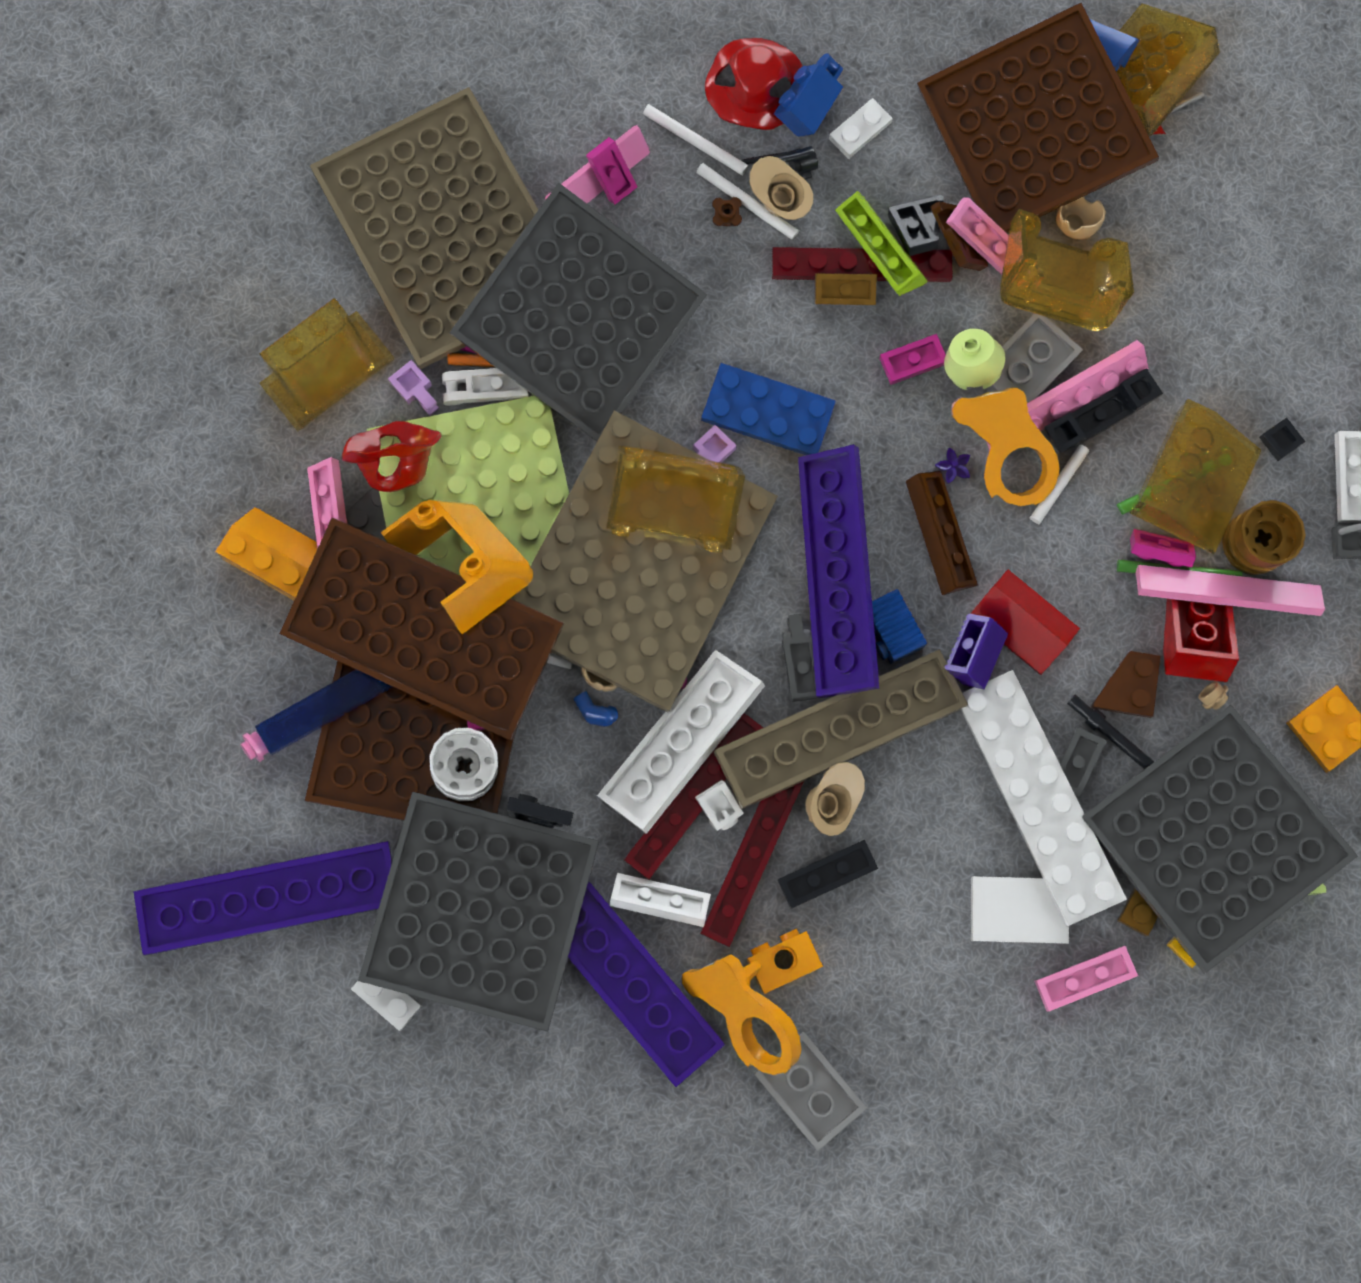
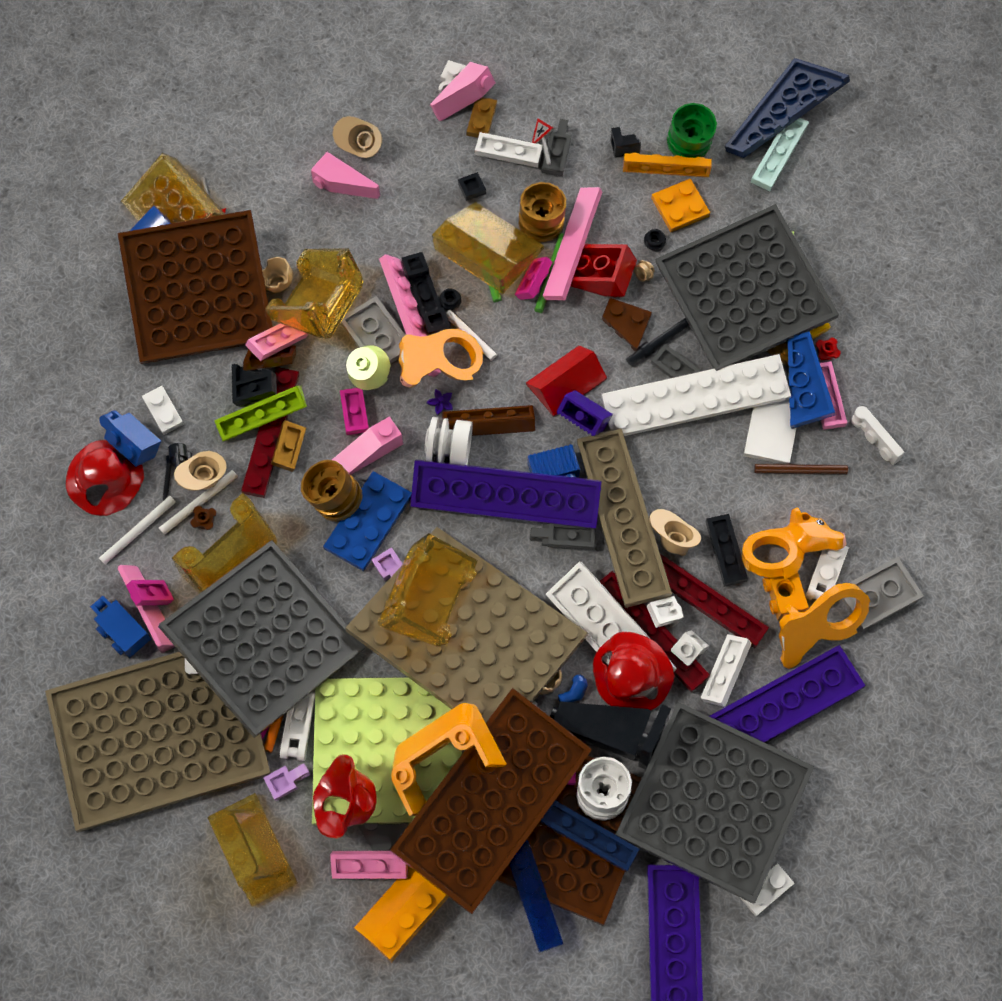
camera: 75 degrees left, 10 degrees down
bright pink plate [240,731,269,762] -> none
none -> blue brick [90,595,151,659]
none -> clear yellow windscreen [172,493,277,594]
none -> pearl gold wheel [301,460,362,522]
none -> bright pink slope [311,152,380,199]
none -> bright pink slope [332,416,403,475]
none -> tan piece [333,116,382,158]
none -> white wheel [425,417,473,465]
none -> black plate [439,288,461,310]
none -> dark blue plate [540,800,640,873]
none -> black slope [550,702,652,761]
none -> red piece [593,632,674,710]
none -> black plate [644,229,666,251]
none -> white bracket [671,630,709,665]
none -> light orange animal [742,507,846,579]
none -> reddish brown bar [754,464,848,474]
none -> blue wing [788,331,836,429]
none -> white plate [805,546,849,600]
none -> red plate [815,338,841,360]
none -> white plate [851,406,905,465]

